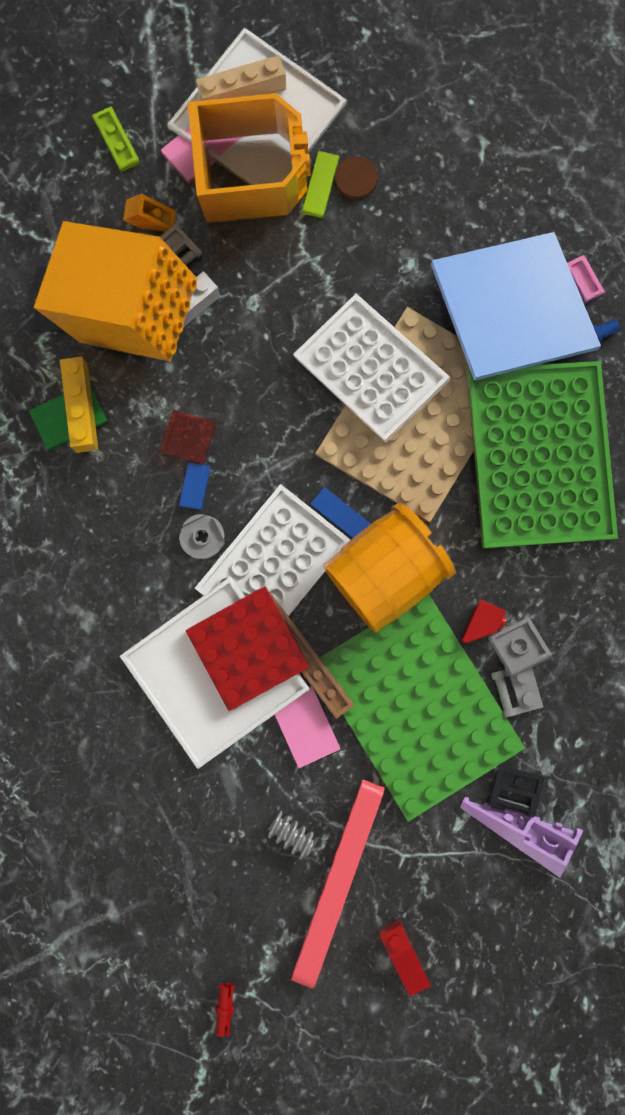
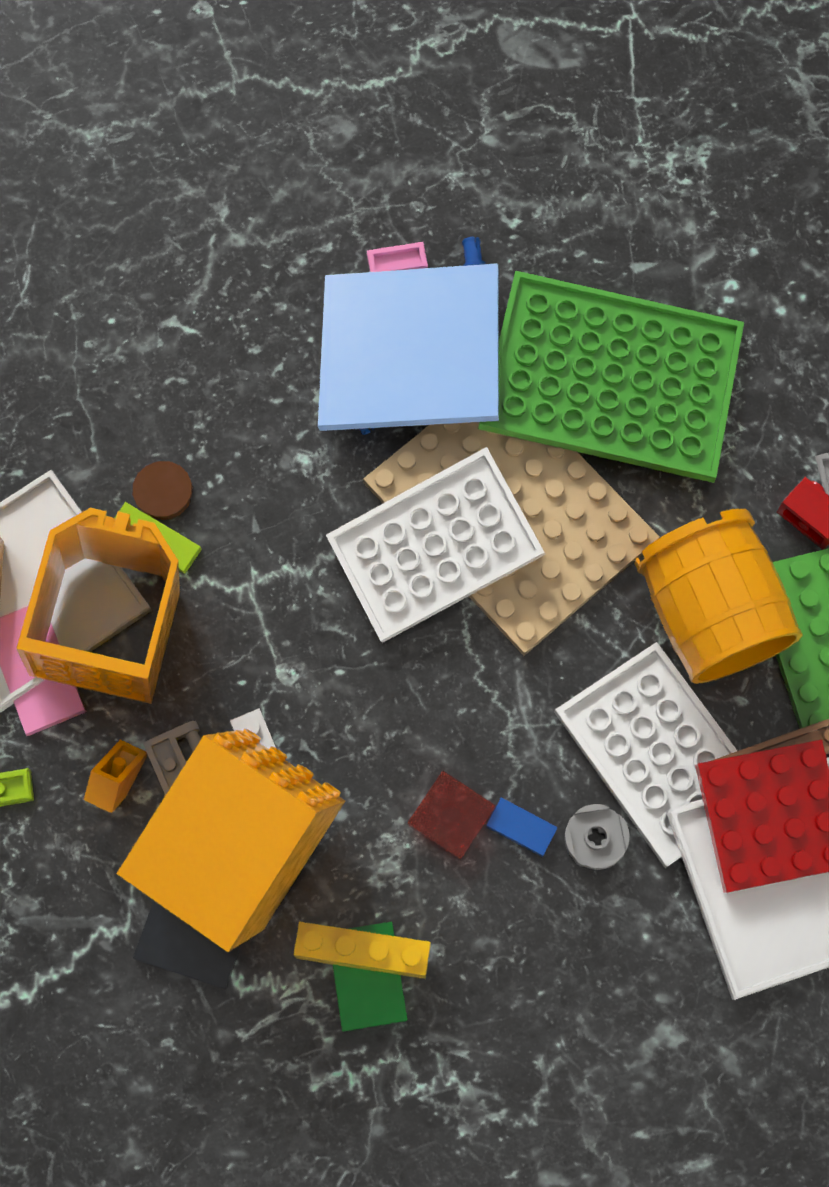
camera: 75 degrees left, 10 degrees down
blue tile [310,487,371,539] -> none

